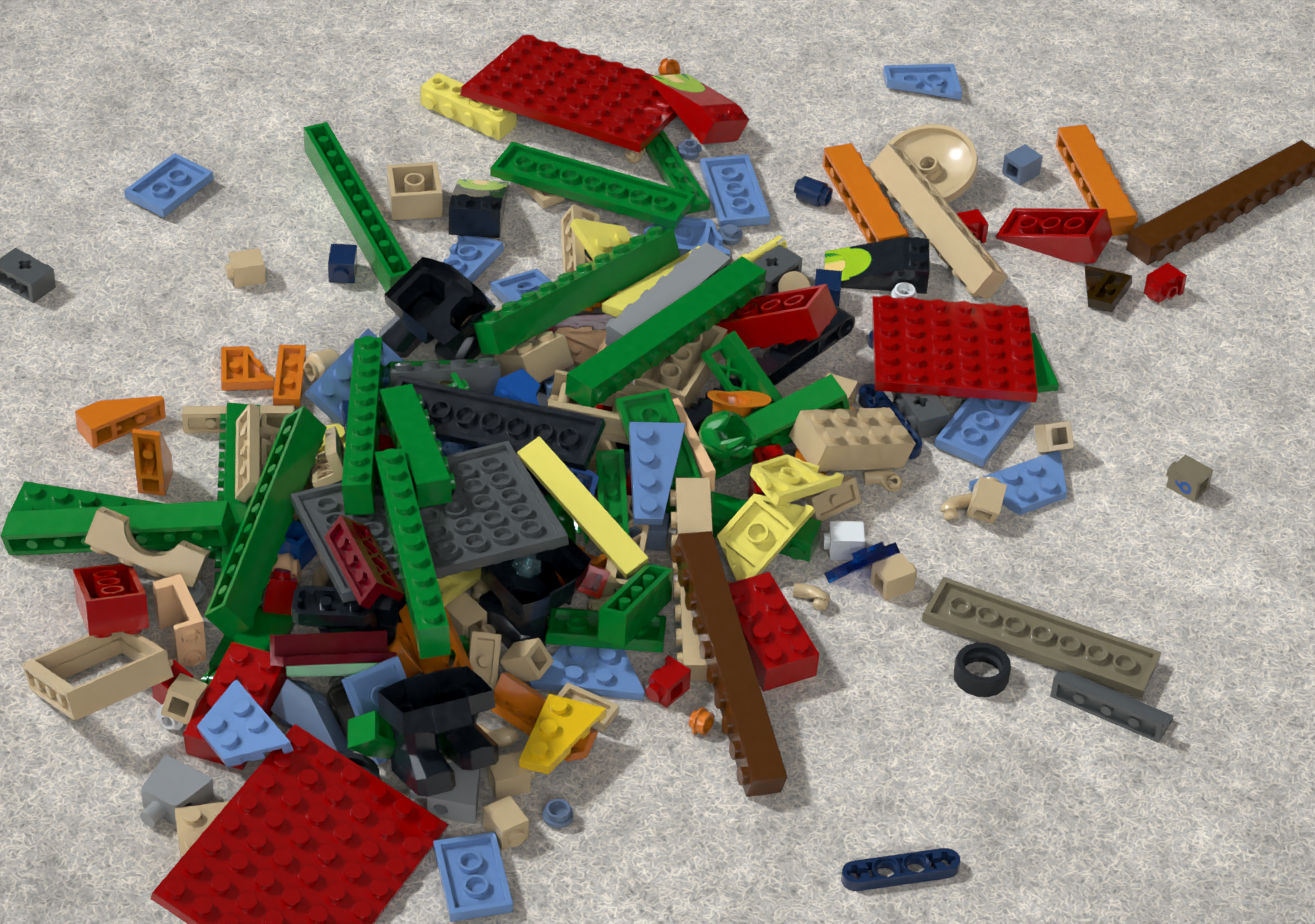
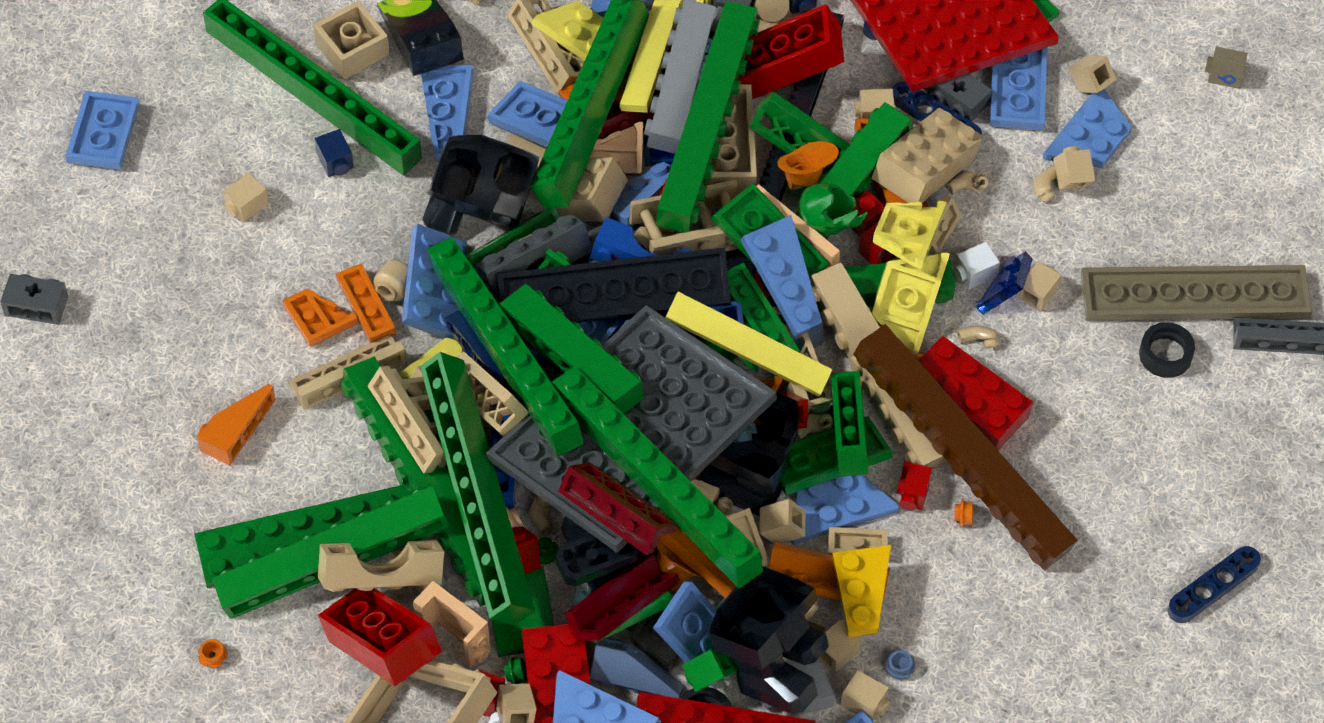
camera: 25 degrees left, 15 degrees up
orange slope [132,429,173,496] -> none

